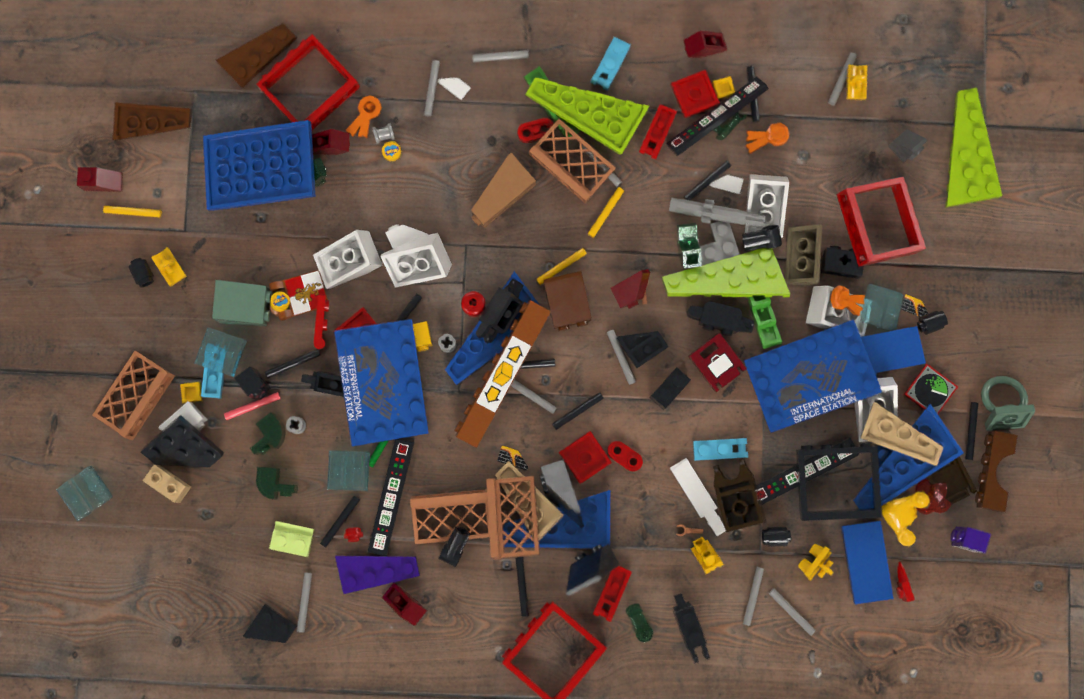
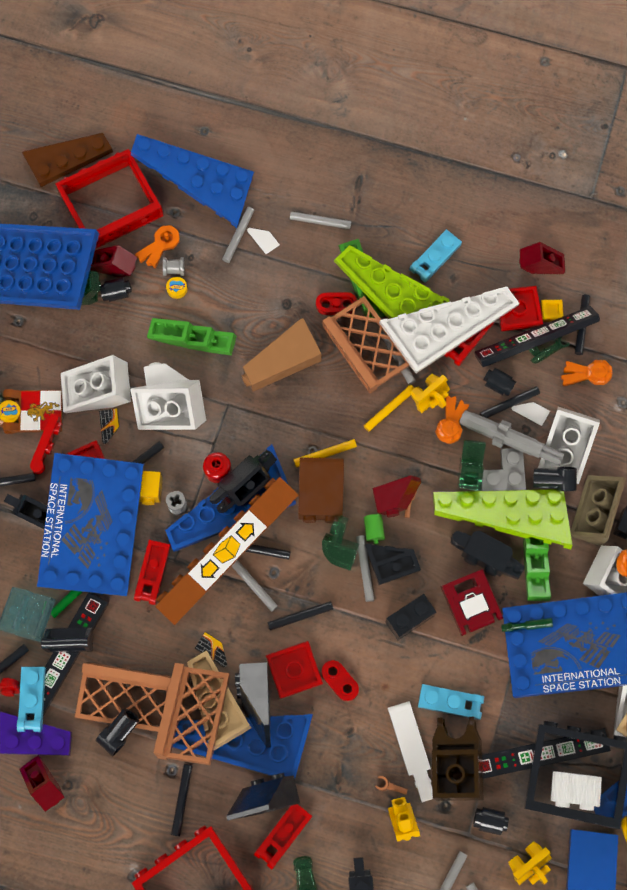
camera: 15 degrees right, 10 degrees down
none -> medium azure plate [17,667,46,732]
none -> black tile [41,628,93,653]
none -> sticker [99,408,119,444]
none -> black brick [100,277,132,302]
none -> blue wing [131,134,254,228]
none -> red plate [134,540,171,605]
none -> bright green slope [147,318,237,356]
none -> clear green brick [322,516,360,571]
none -> bright green piece [364,514,385,545]
none -> white wing [379,287,519,373]
none -> yellow hips [410,374,450,413]
none -> orange piece [435,396,469,444]
none -> black brick [483,368,517,396]
none -> dark green piece [501,618,553,632]
none -> white brick [551,771,602,811]

